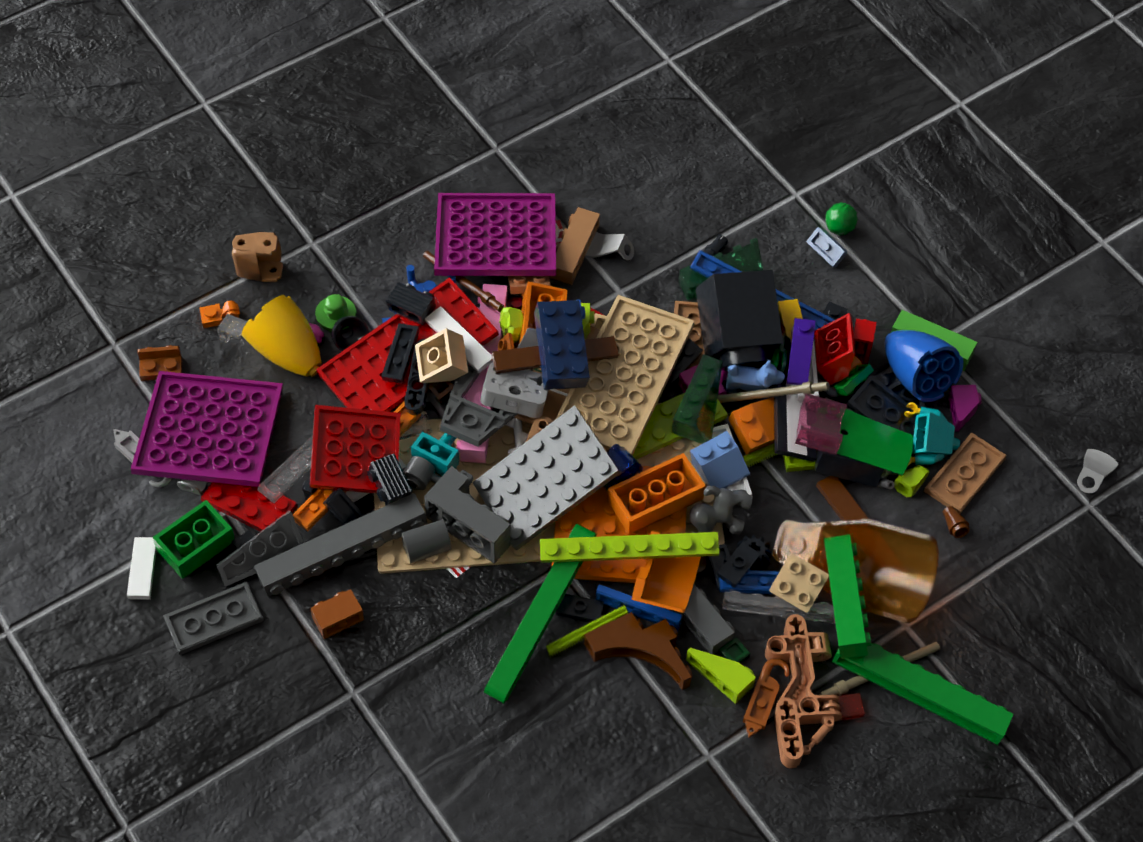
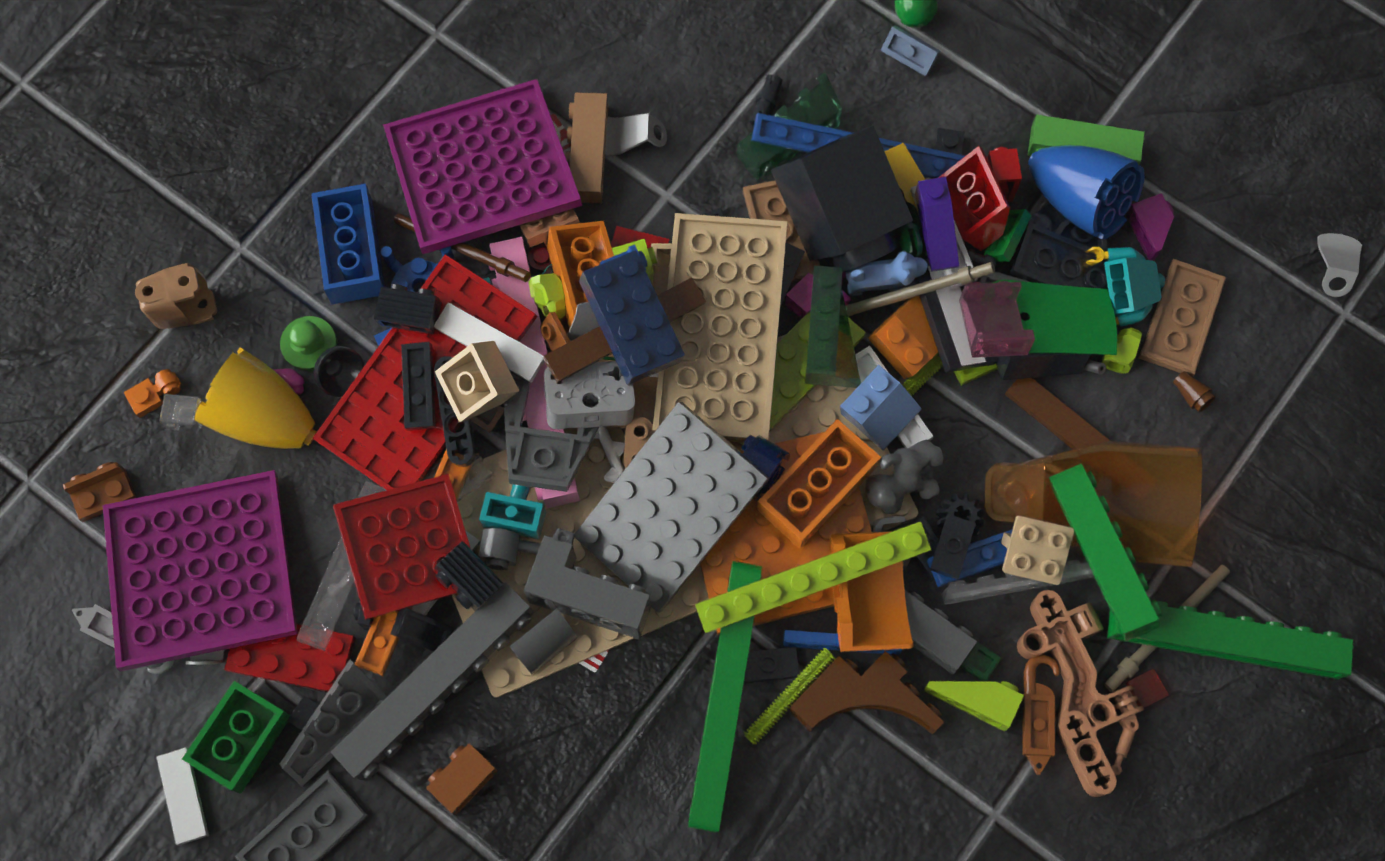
camera: 15 degrees left, 15 degrees up
none -> blue brick [311,184,385,305]

